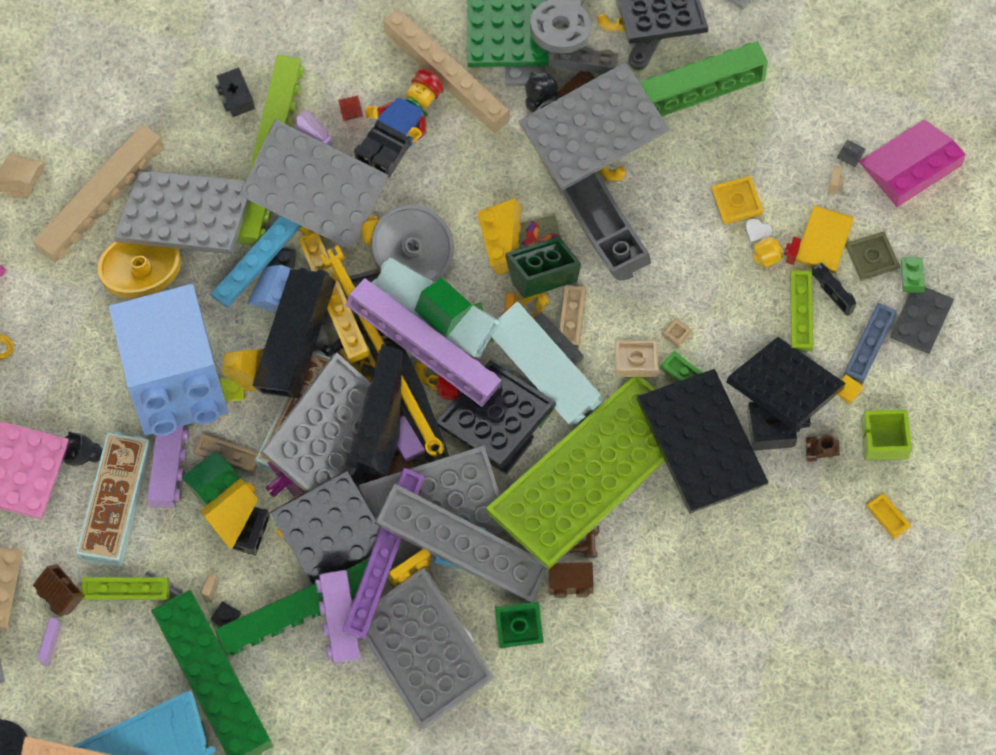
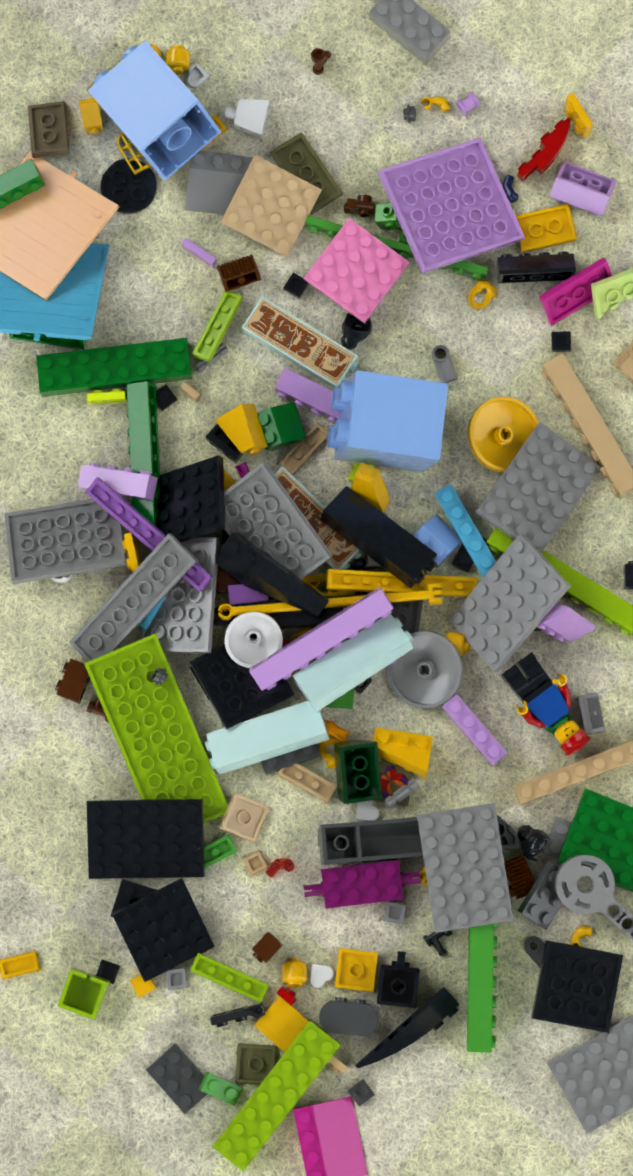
camera: 120 degrees right, 15 degrees up
clear red plate [338,95,363,121] -> none
green slope [414,277,473,337] -> none
green slope [495,601,544,648] -> none
reddish brown plate [806,435,840,462] -> none
sand blue tile [844,303,897,383] -> none
none -> neon yellow plate [87,389,127,404]
none -> black tile [96,959,120,984]
none -> dark grey plate [151,667,168,686]
none -> light grey plate [166,968,188,990]
none -> lime brick [212,1019,341,1171]
none -> white dish [225,611,283,668]
none -> reddish brown brick [252,932,284,963]
none -> clear red arm [265,858,295,878]
none -> black plate [283,272,309,299]
none -> magenta brick [303,860,421,909]
none -> dark grey brick [319,997,378,1036]
none -> black wedge [355,986,459,1068]
none -> white tile [356,800,379,821]
none -> black hinge [377,951,420,1008]
none -> light grey axle [384,778,420,808]
none -> light grey plate [384,901,406,924]
none -> black piece [423,931,453,956]
none -> light grey piece [431,345,458,383]
none -> lavender brick [442,694,507,767]
none -> black plate [551,331,571,352]
none -> light grey hinge [577,693,605,735]

